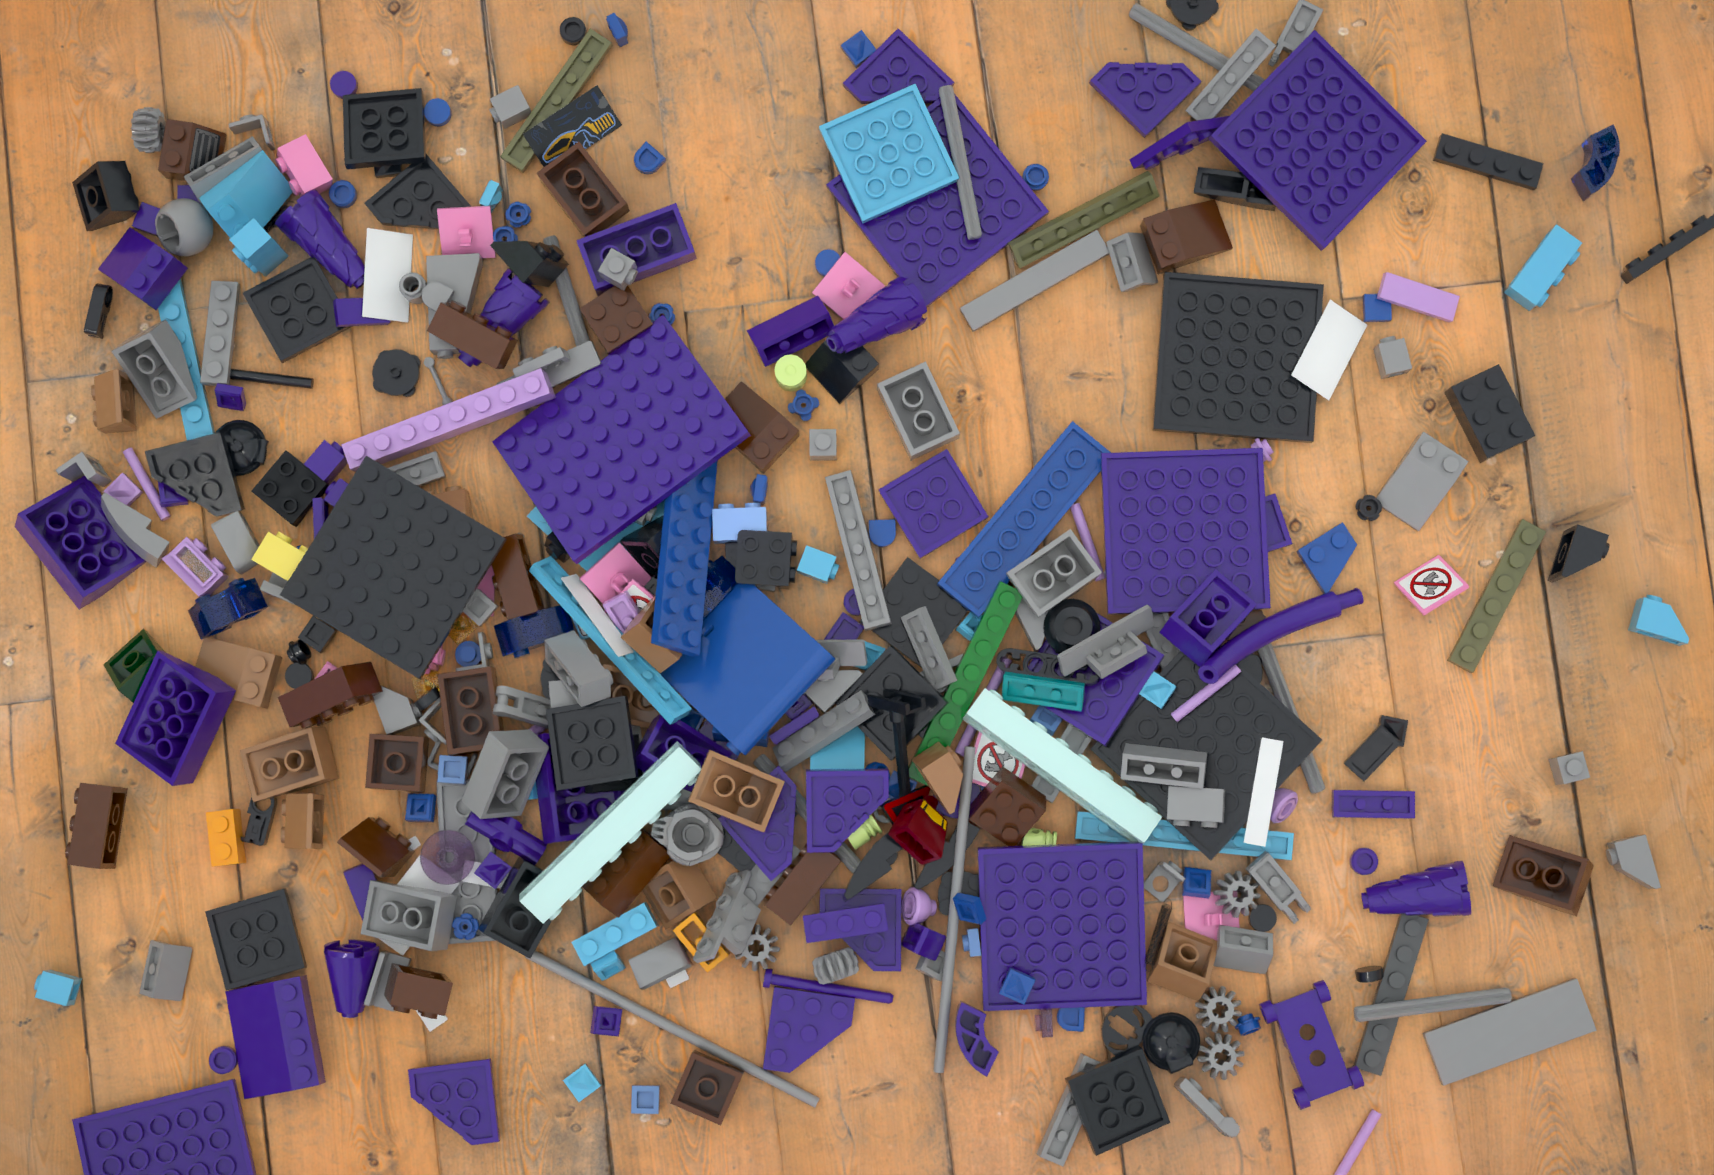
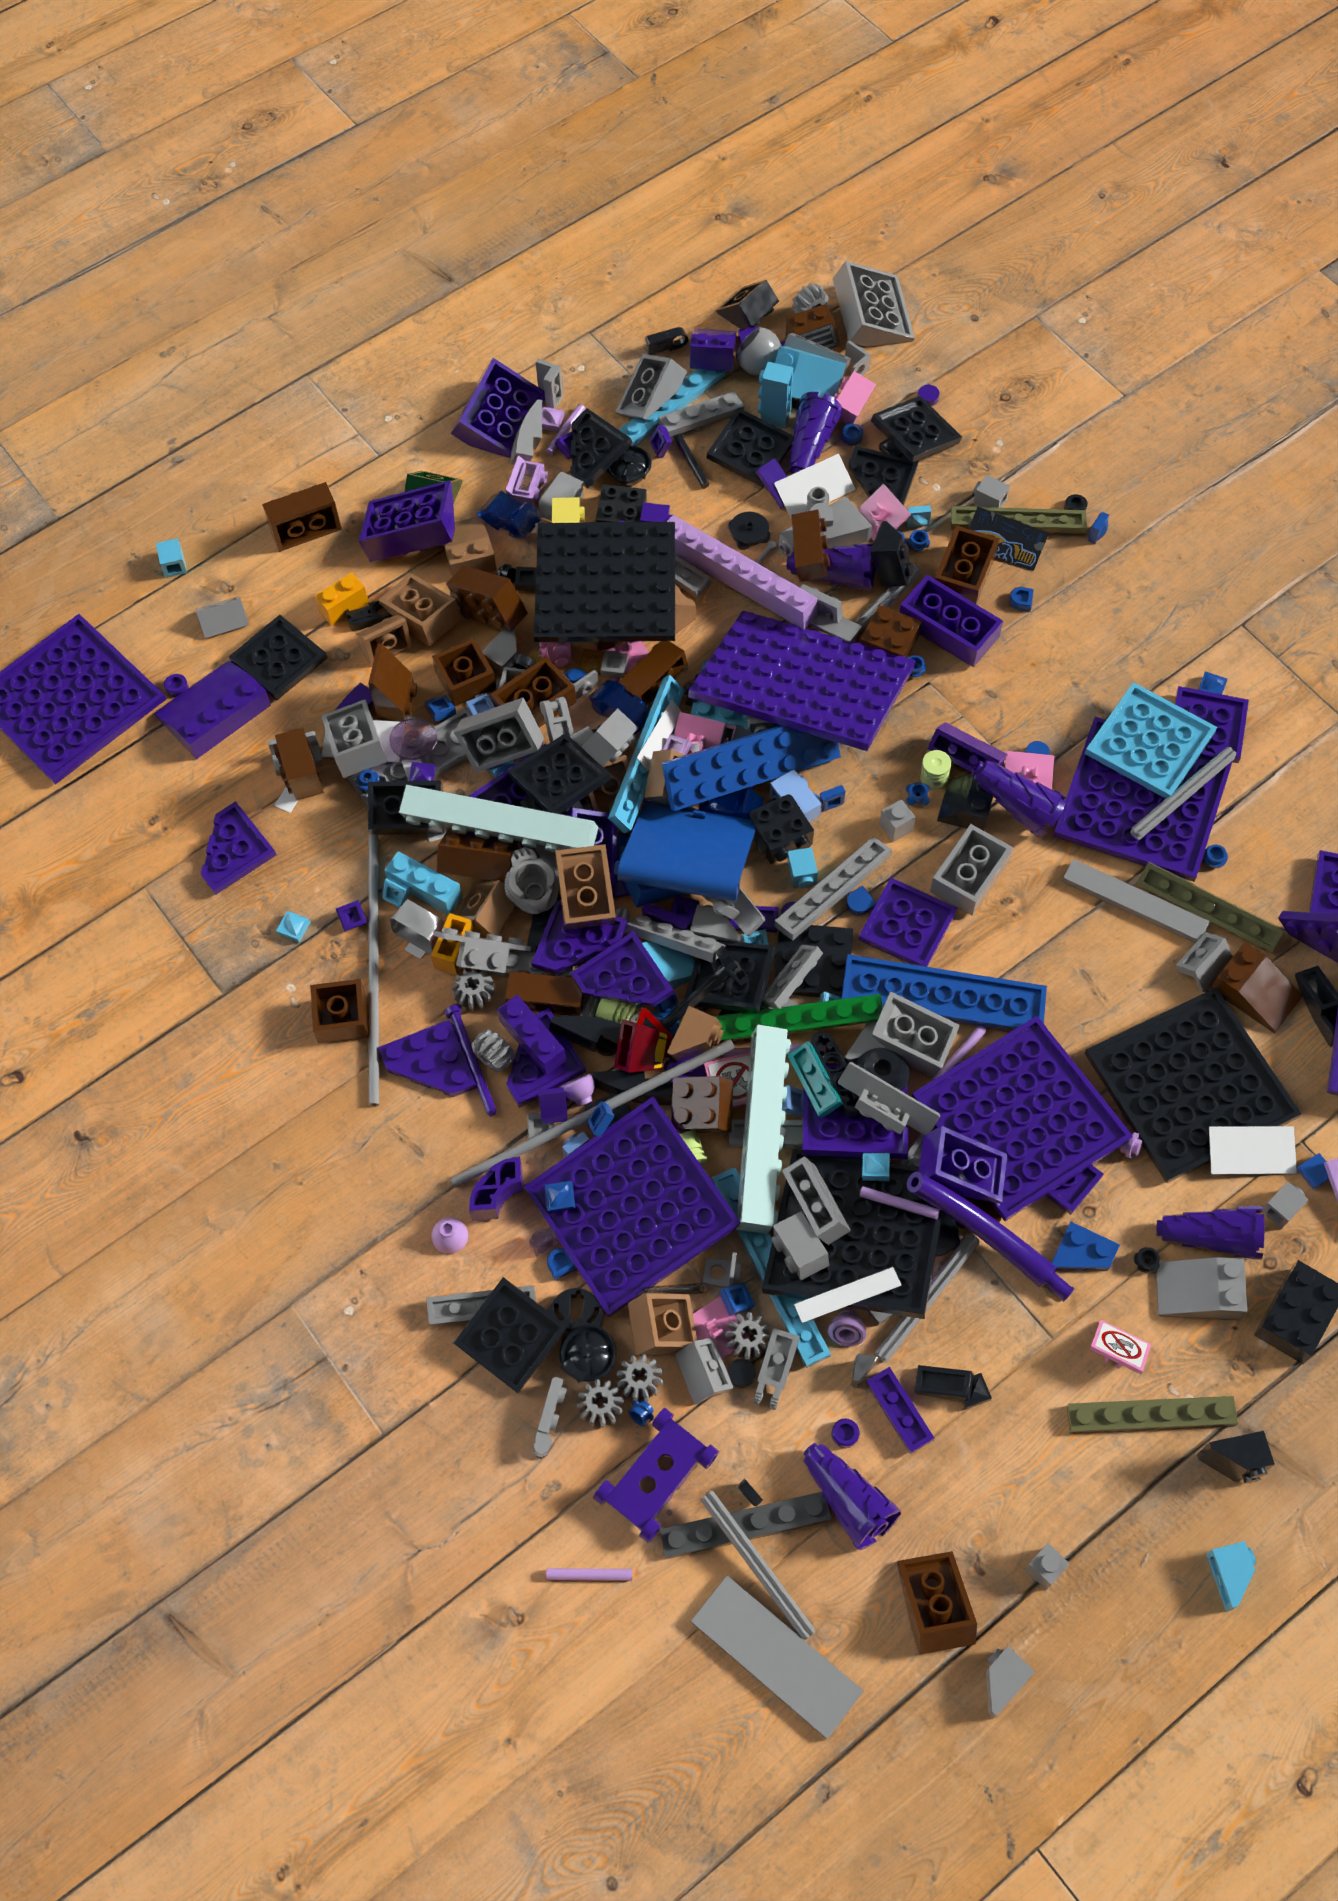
camera: 60 degrees right, 20 degrees down
medium nougat slope [91,369,137,434] -> none
dark purple cone [324,940,379,1018] -> none
blue tile [424,98,452,127] -> none
dark purple piece [465,811,547,865] -> none
light grey brick [598,248,638,291] -> none
medium blue plate [631,1085,660,1114] -> none
reddish brown slope [725,381,800,474] -> none
none -> lavender brick [431,1217,468,1254]
none -> light grey slope [833,261,915,347]
none -> flat silver slope [851,1354,878,1388]
none -> dark purple cone [1156,1205,1265,1260]

